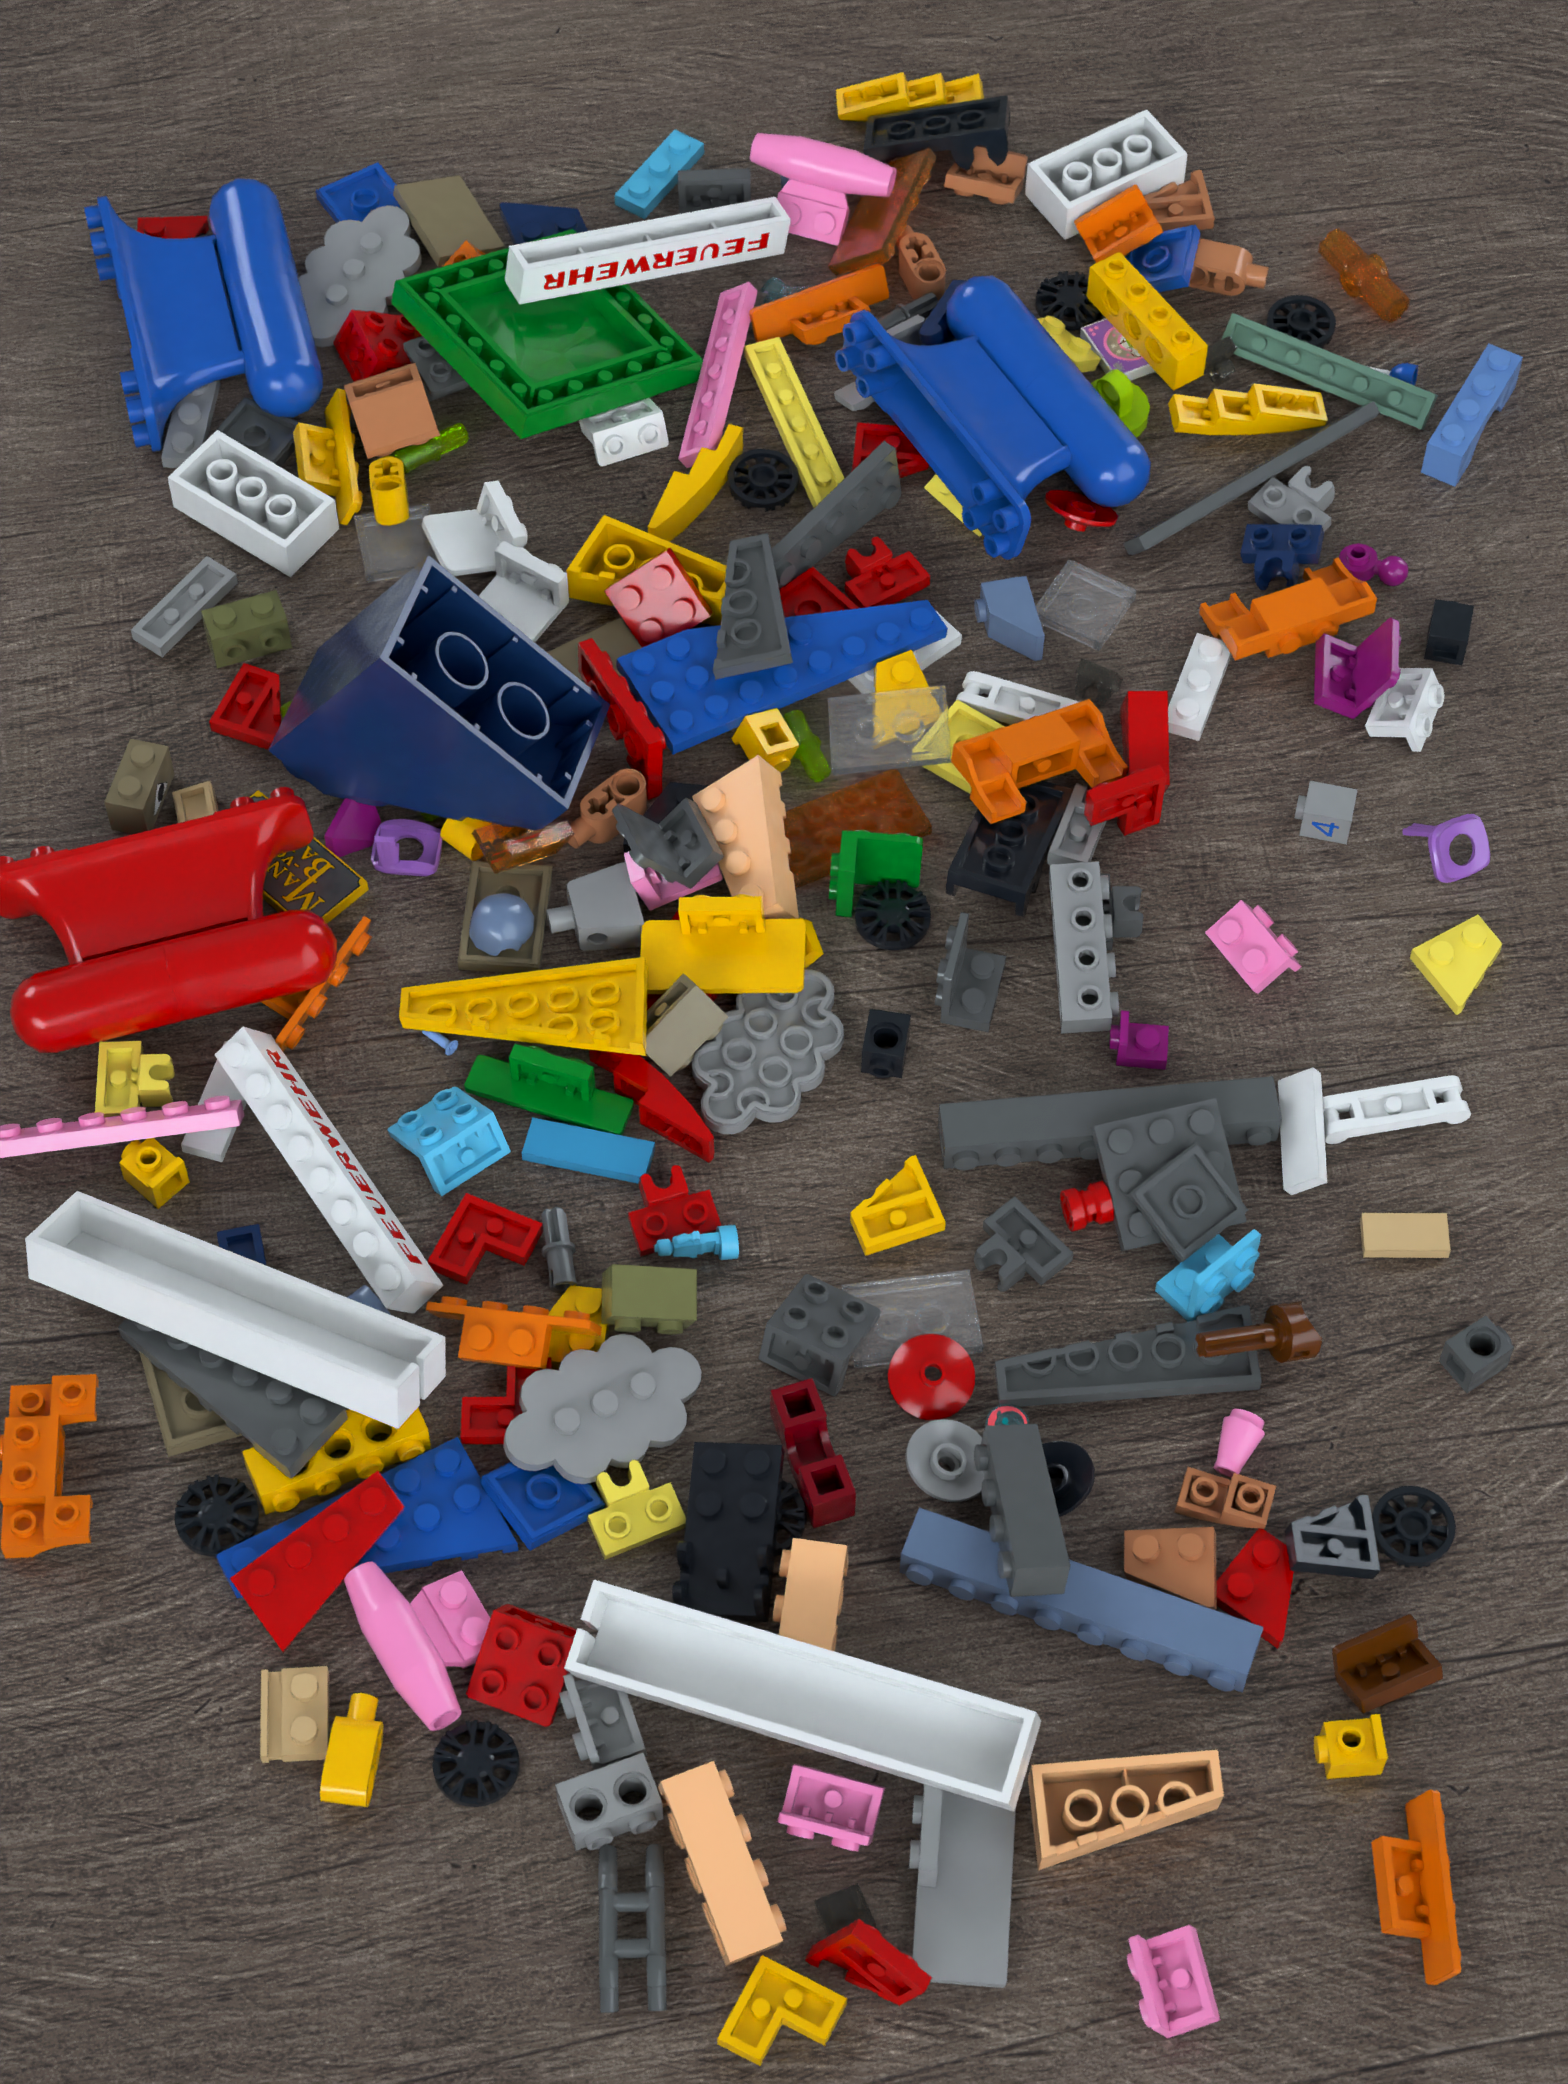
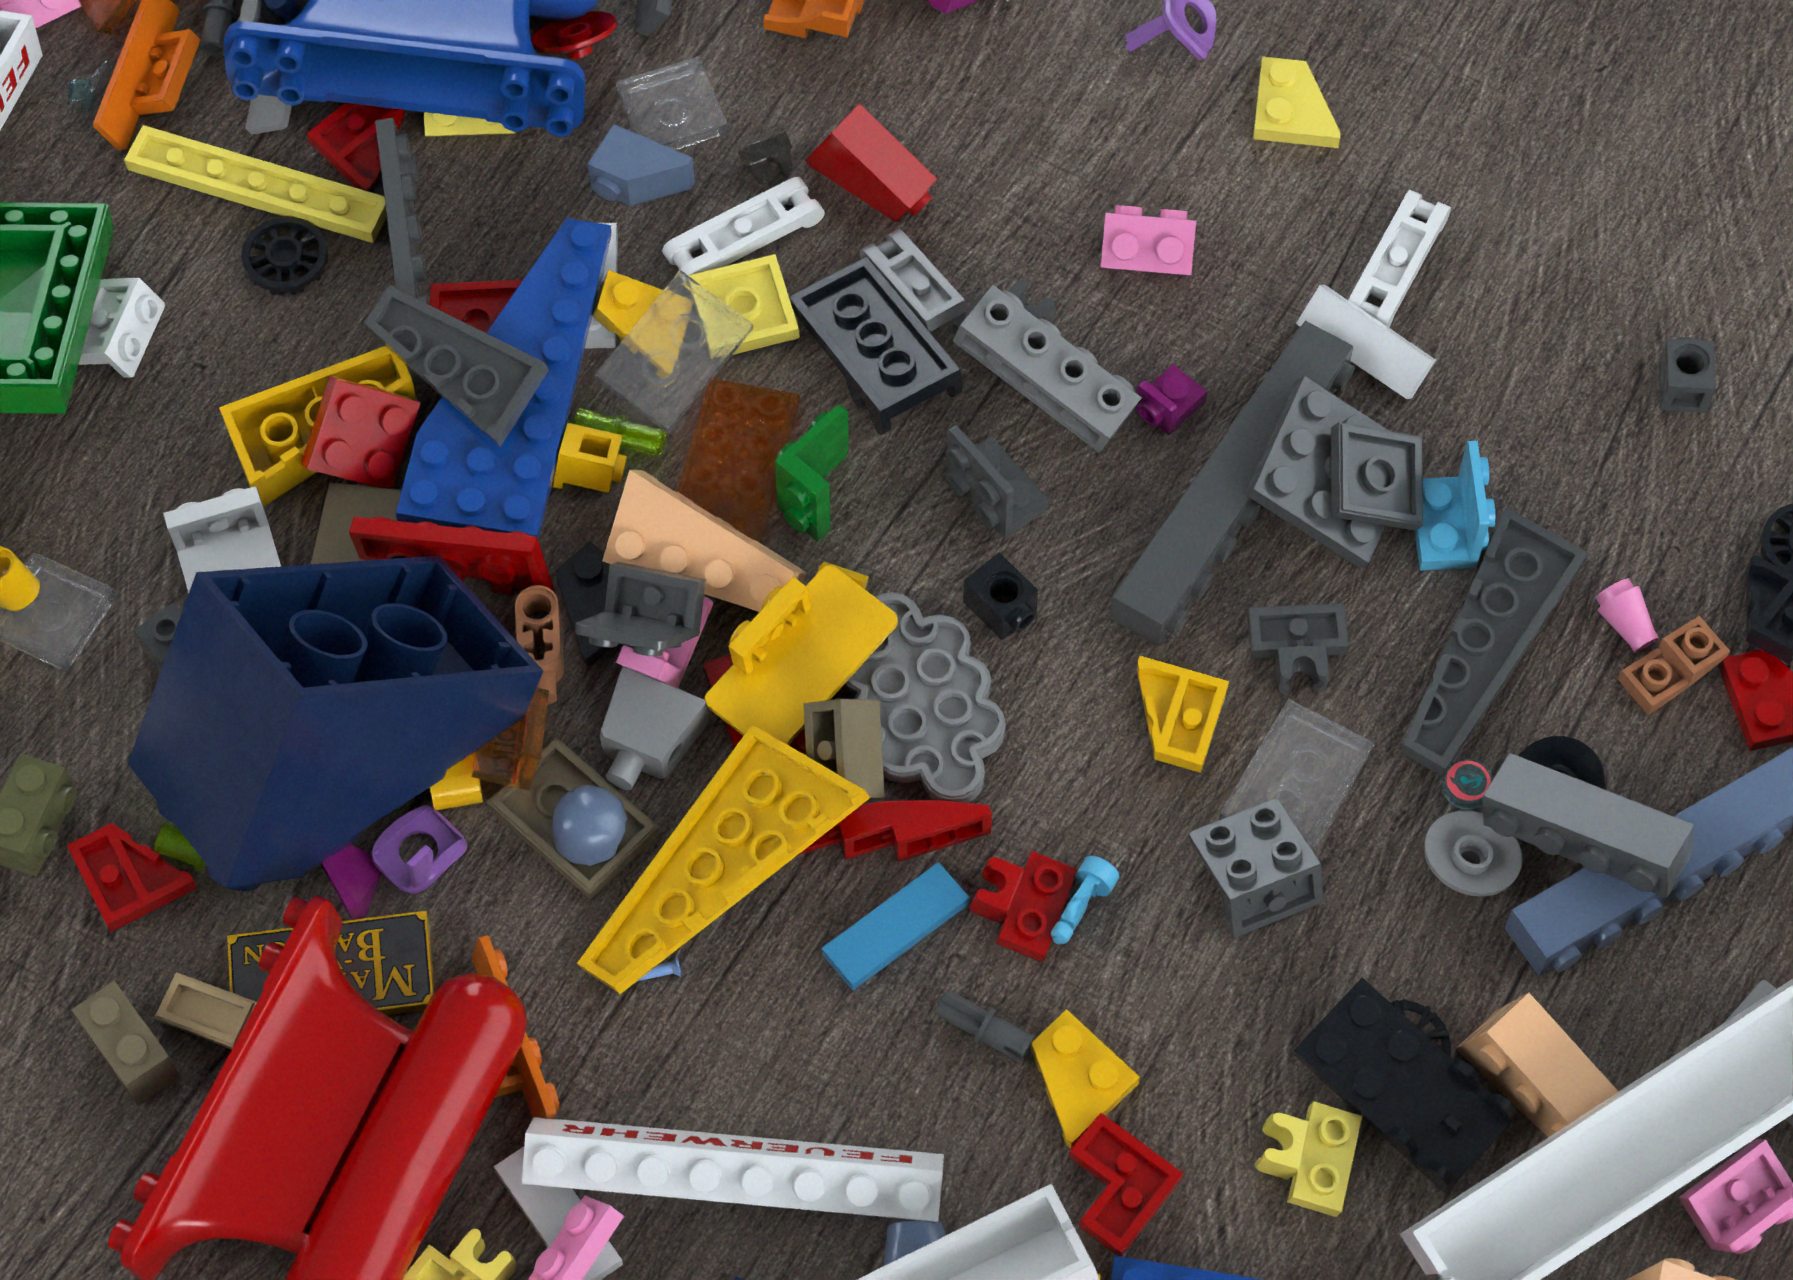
camera: 50 degrees left, 5 degrees up
medium azure bracket [387,1087,511,1196] -> none
white bracket [421,481,528,576] -> none
orange bracket [426,1296,602,1370] -> none
red plate [427,1193,544,1285] -> none
green bracket [464,1043,634,1135] -> none
blue tile [480,1462,605,1551] -> none
light grey plate [503,1334,702,1484] -> none
olive brick [602,1264,697,1335] -> none
yellow slope [648,424,743,542] -> none
bright pink plate [678,282,758,468] -> none
dark red arch [770,1378,856,1528] -> none
red plate [845,537,930,608] -> none
black wheel [855,880,931,950] -> none
red dish [888,1334,975,1421] -> none
orange bracket [951,699,1128,824] -> none
red wheel [1060,1180,1114,1232] -> none
red plate [1084,764,1167,836] -> none
nougat wing [1124,1527,1217,1611] -> none
white plate [1168,633,1232,741] -> none
reddish brown piece [1195,1301,1322,1363] -> none
light grey brick [1294,781,1358,845] -> none
tan tile [1360,1213,1451,1258] -> none

